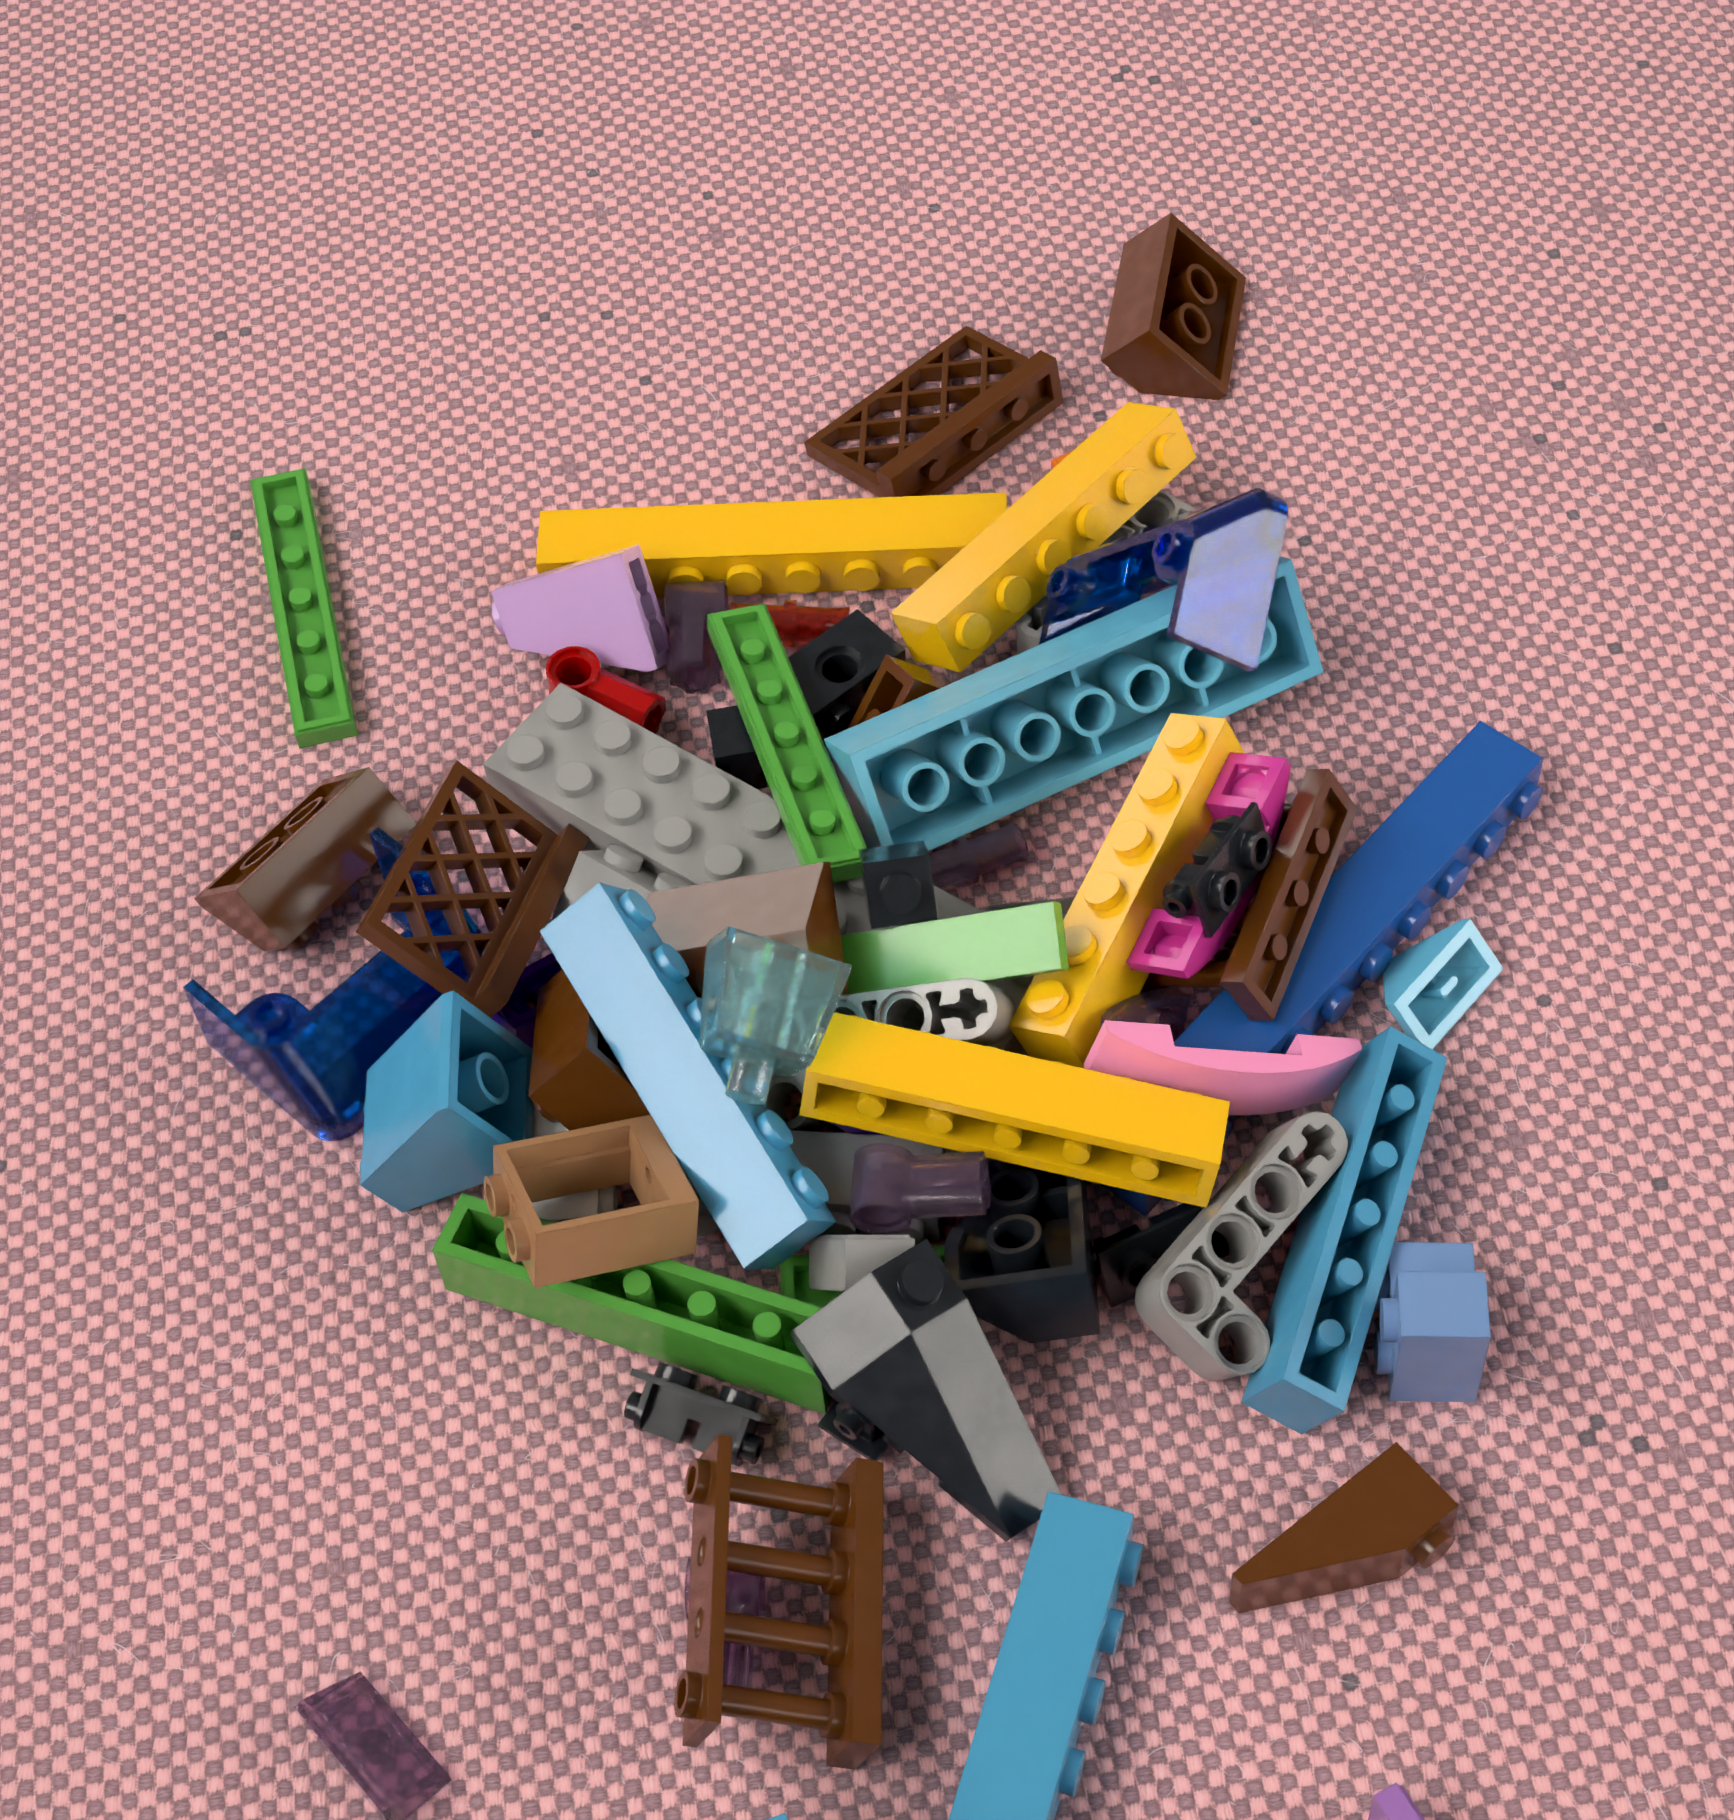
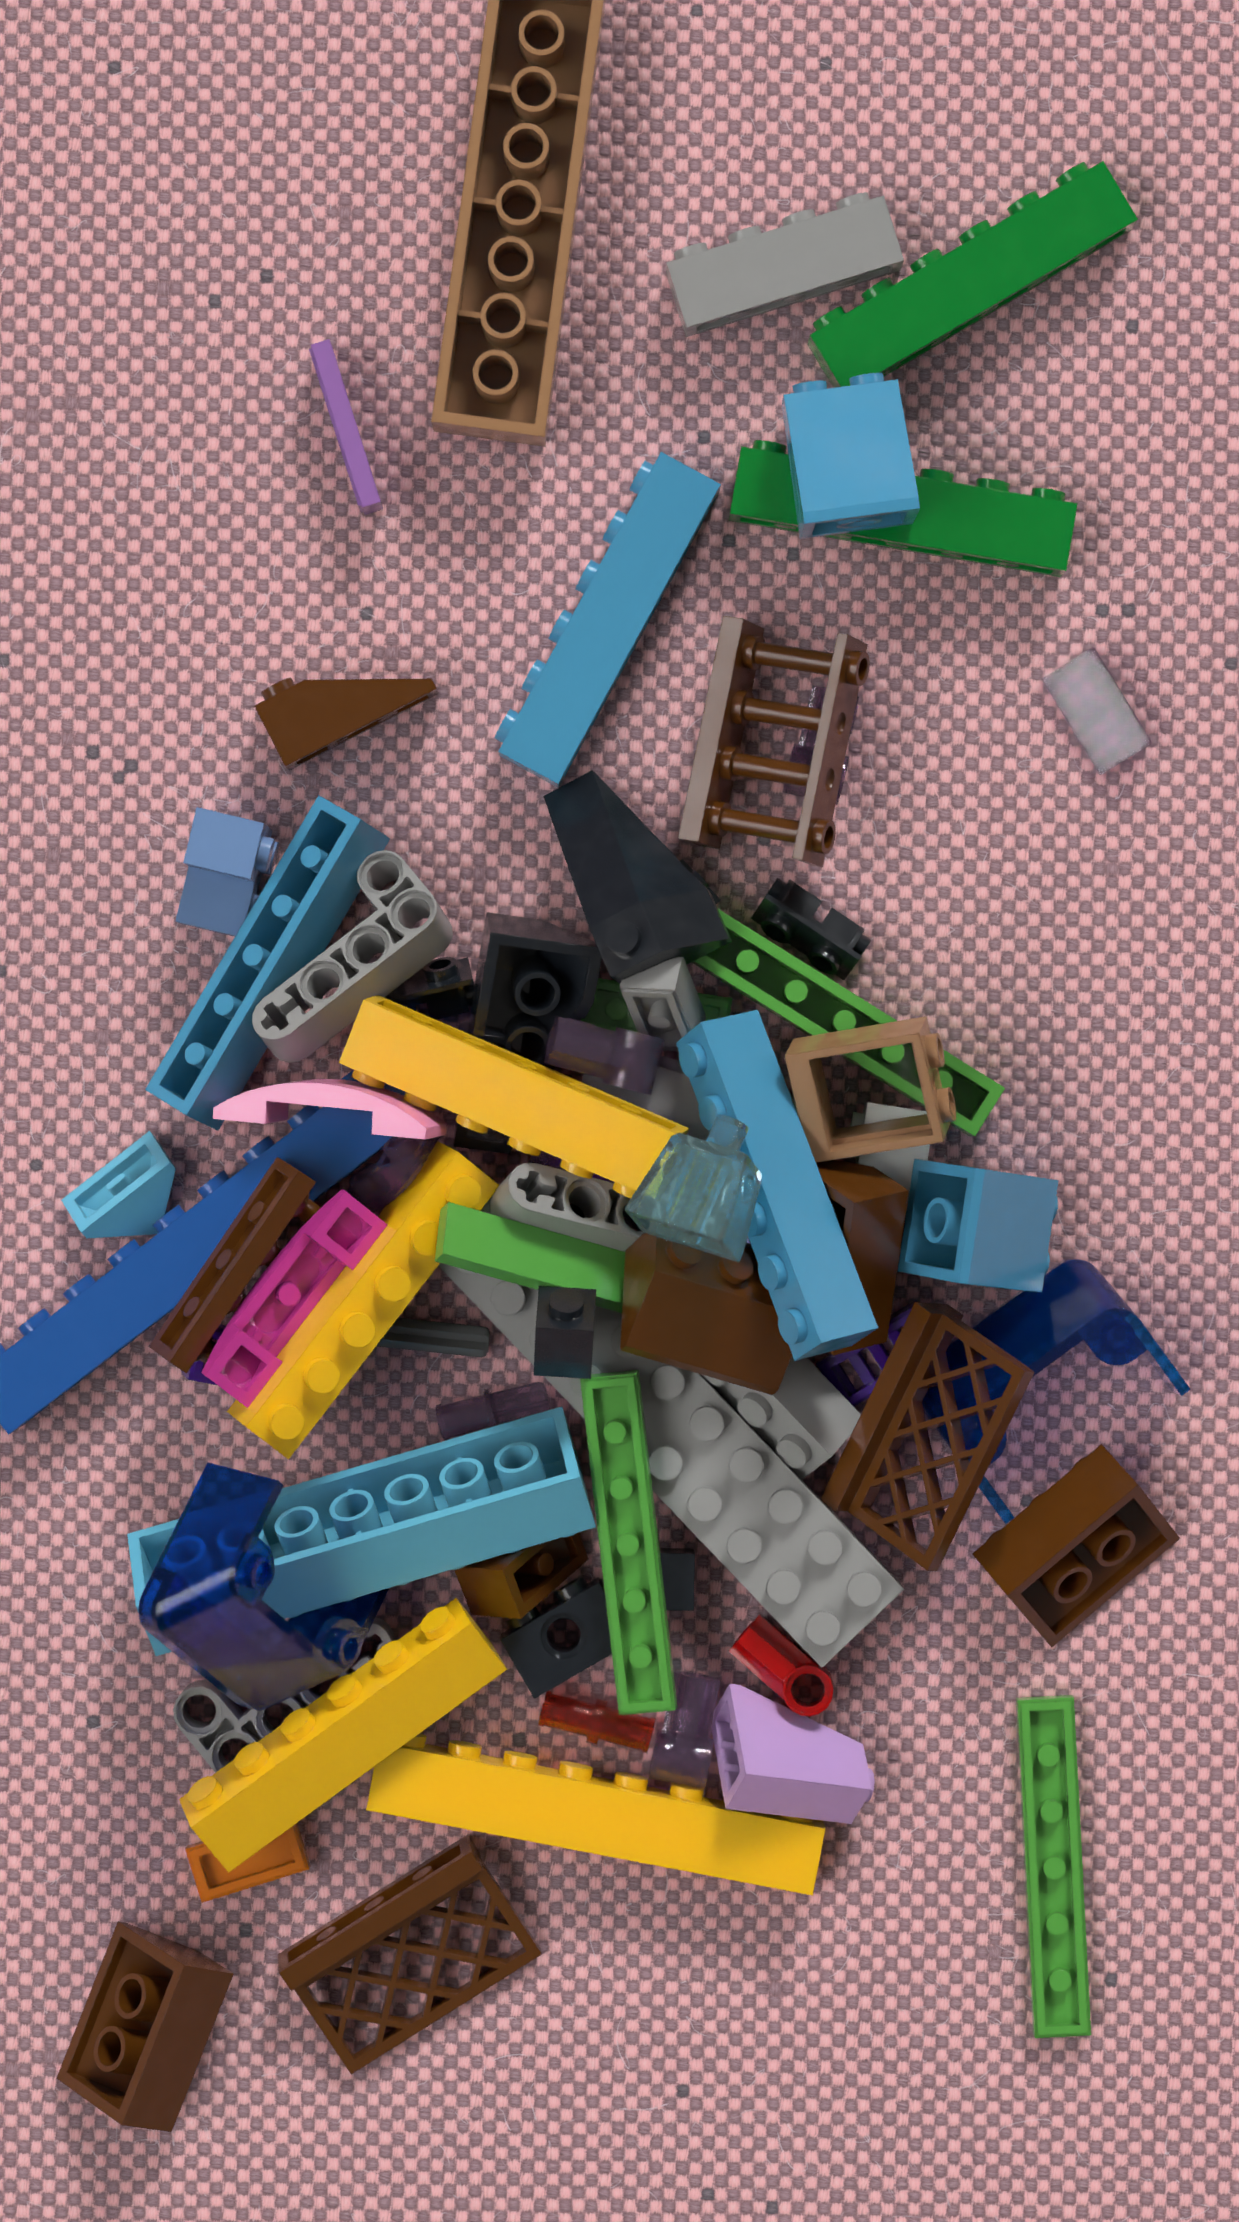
camera: 170 degrees left, 35 degrees up
black hinge [1162,802,1272,938] -> none

